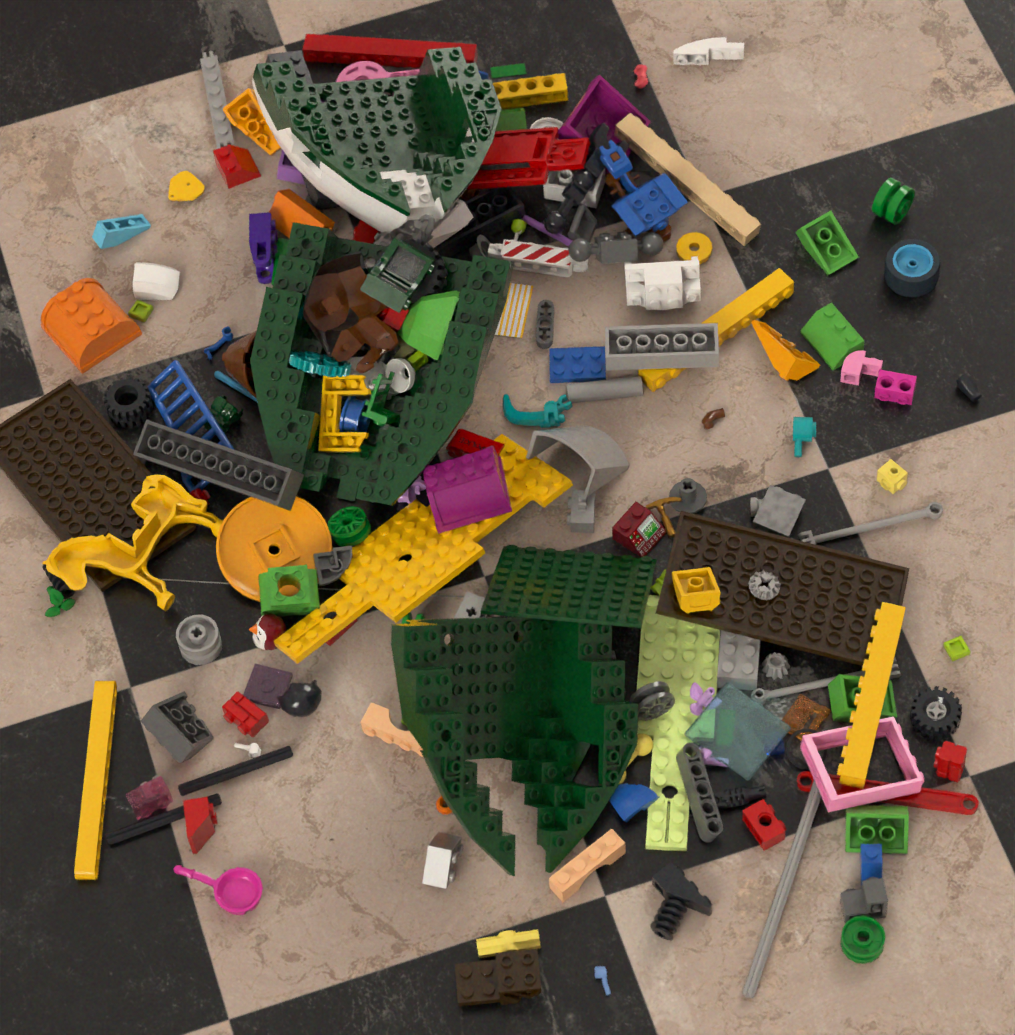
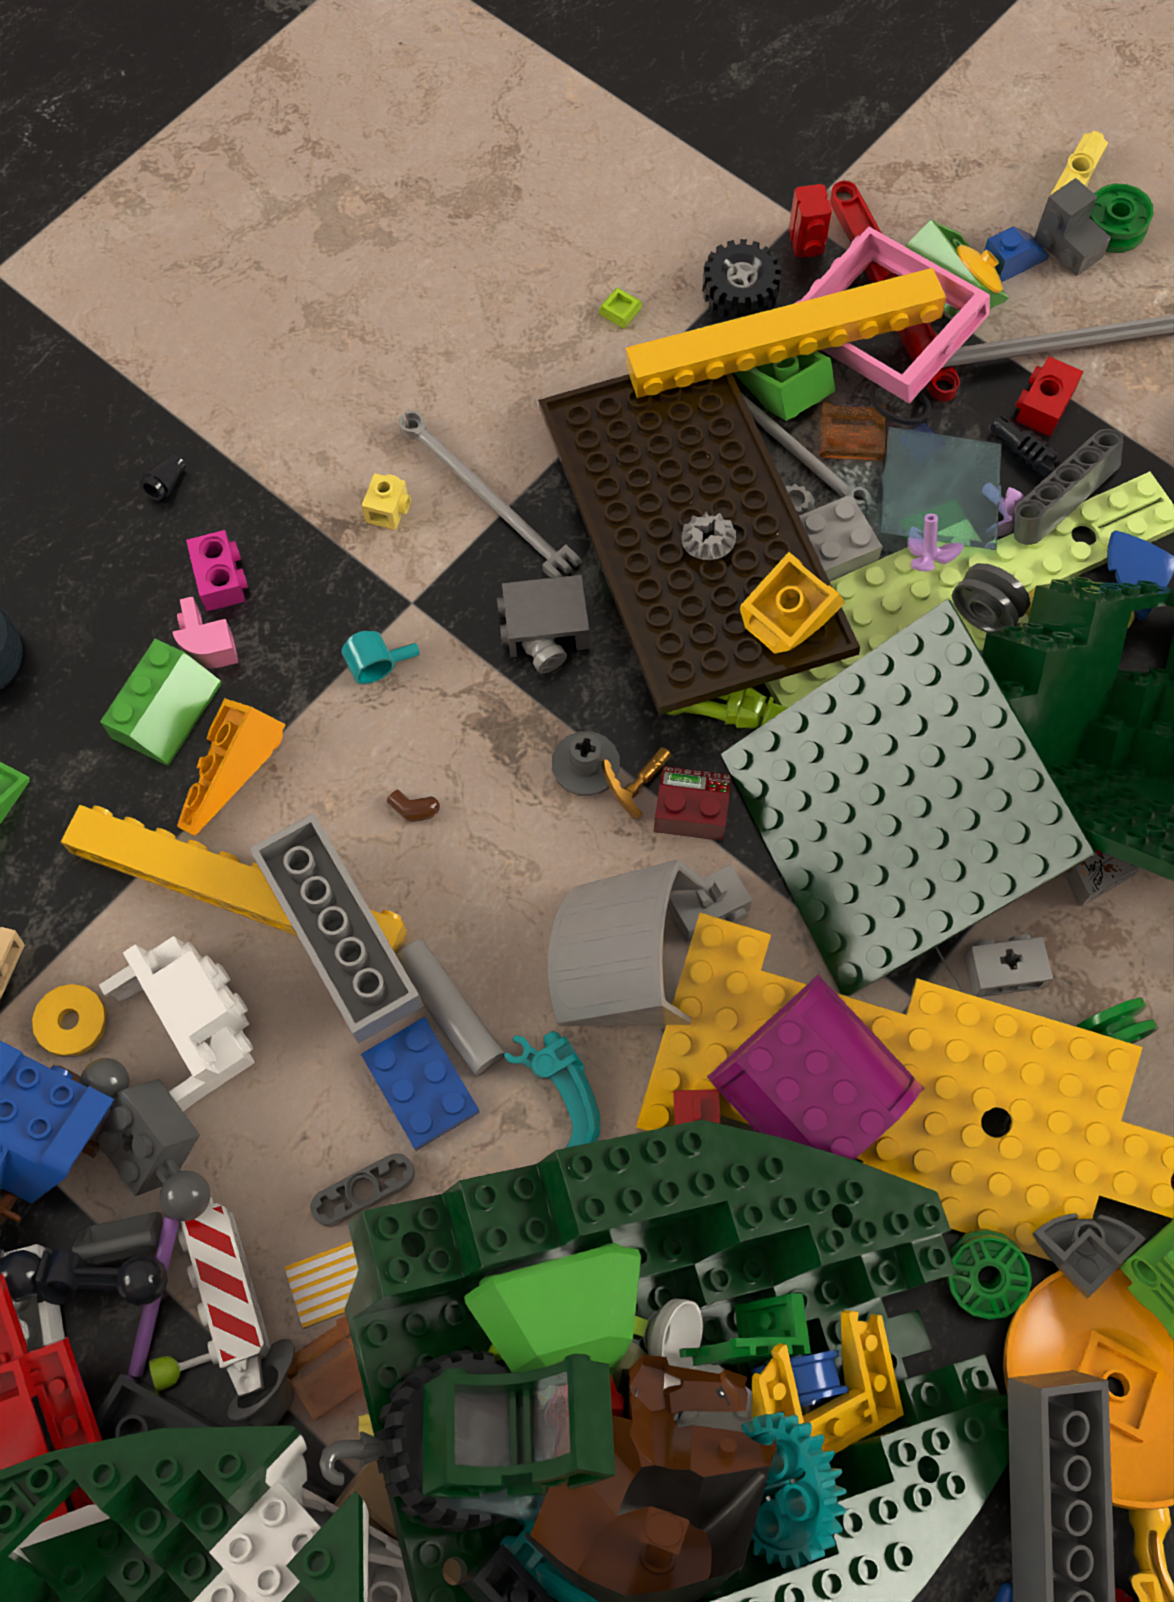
camera: 125 degrees left, 10 degrees up
none -> yellow dish [956,245,1003,293]
none -> light yellow piece [1051,130,1108,194]

